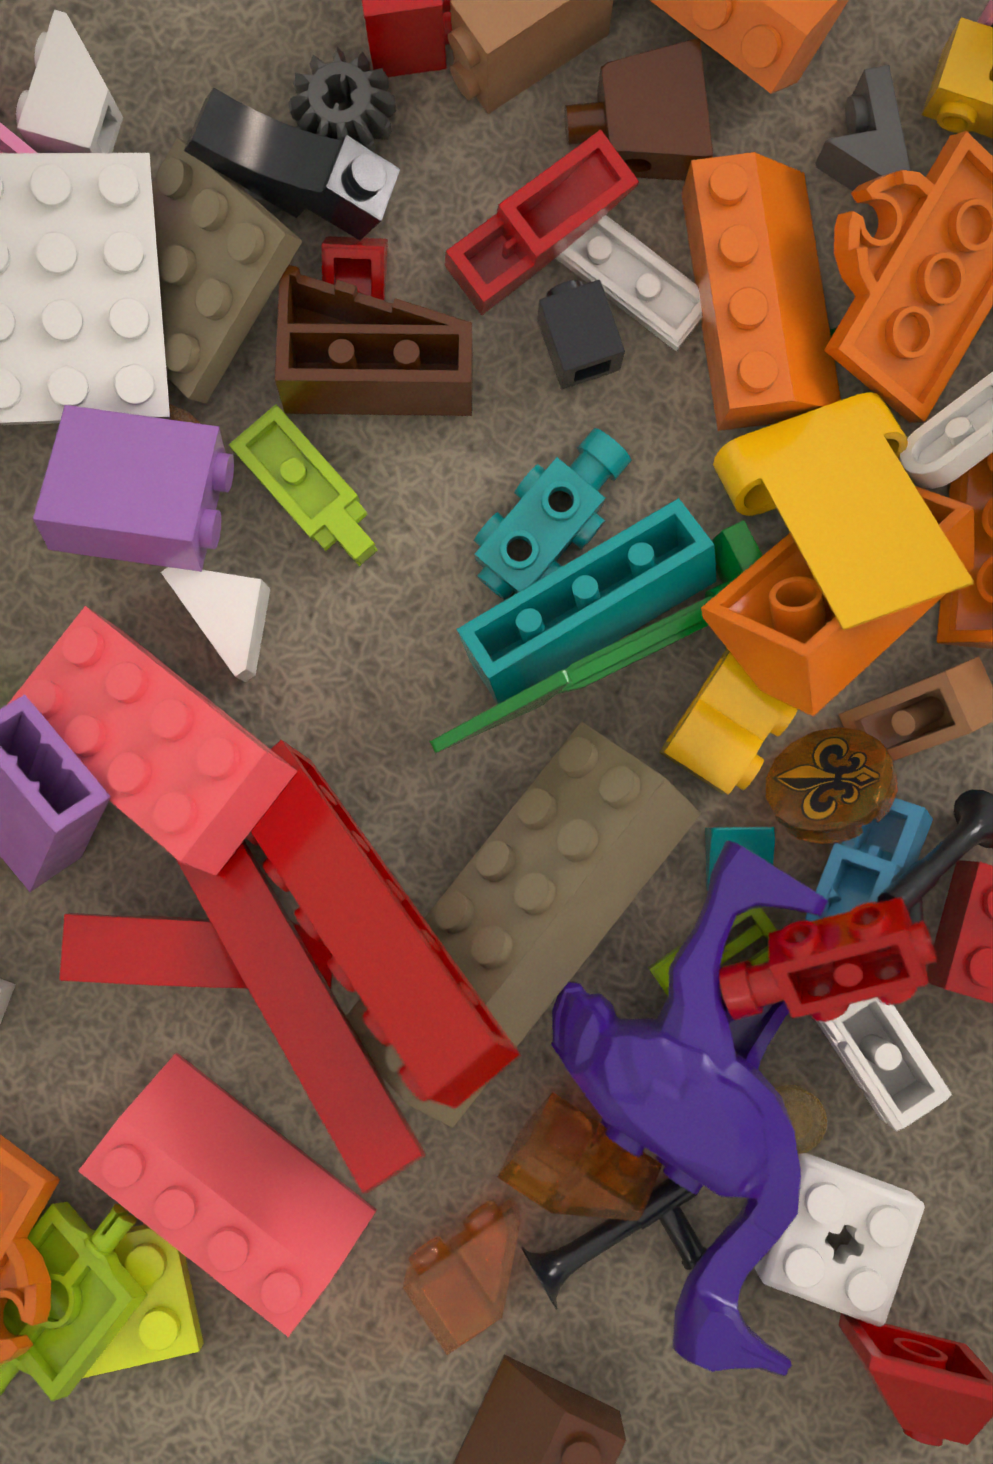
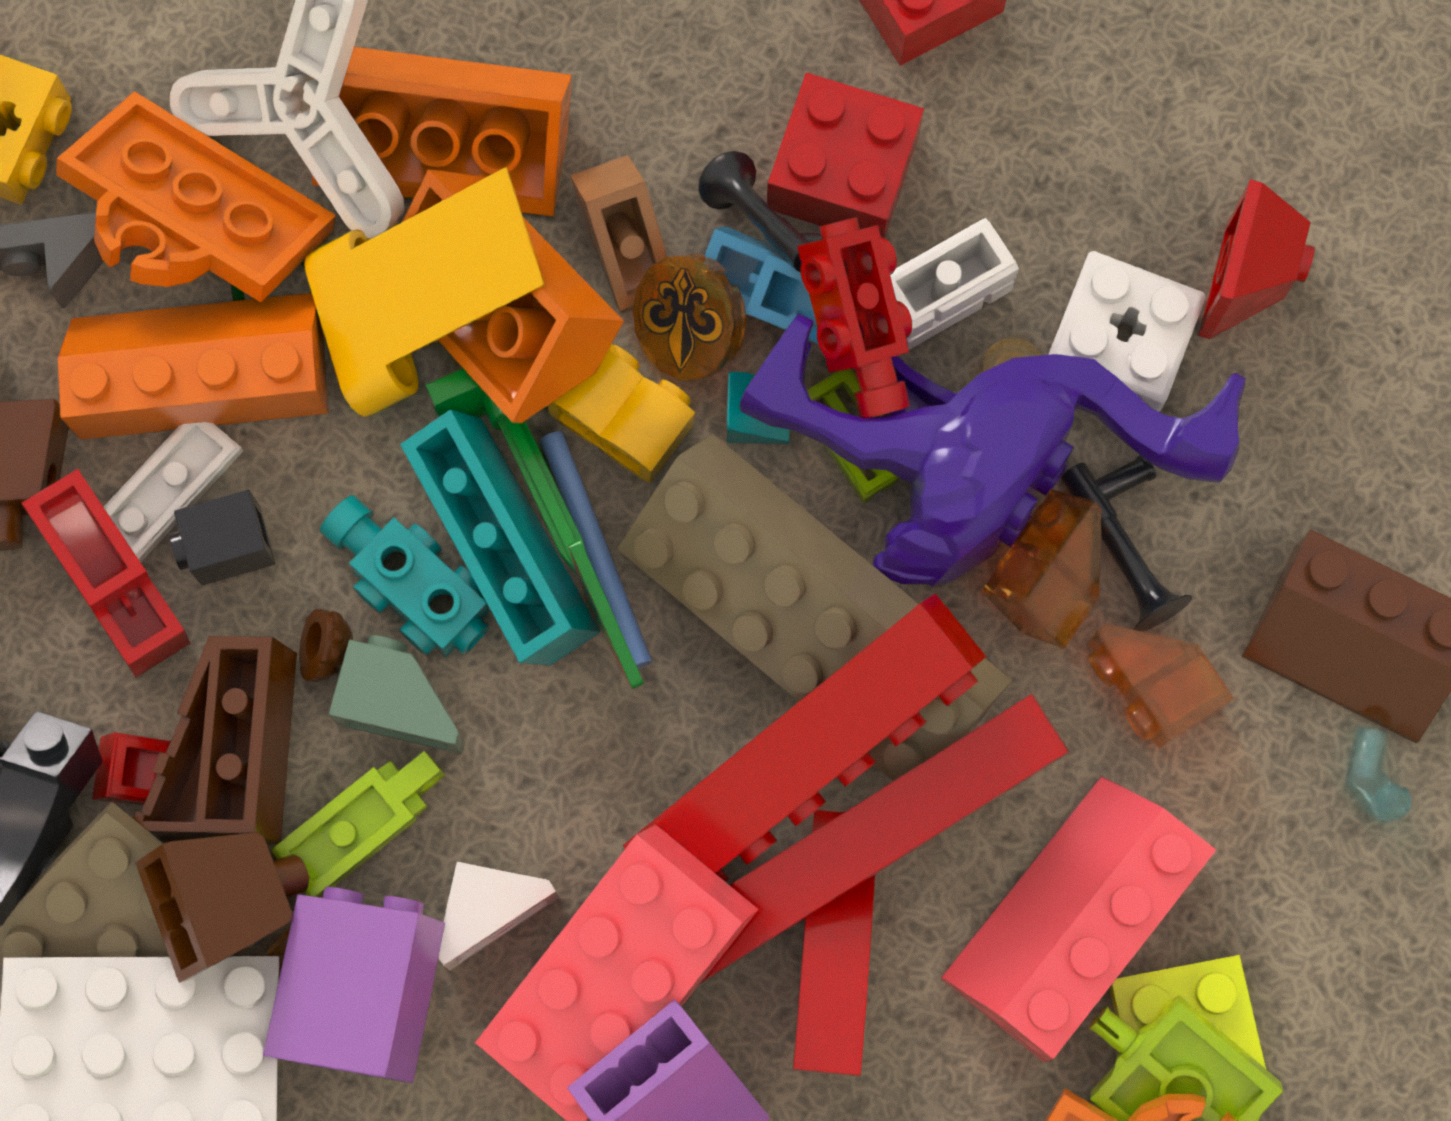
camera: 90 degrees left, 10 degrees down
none -> reddish brown torso [135,832,309,983]
none -> reddish brown animal [299,609,353,682]
none -> sand green slope [329,635,464,754]
none -> medium blue bar [540,431,652,669]

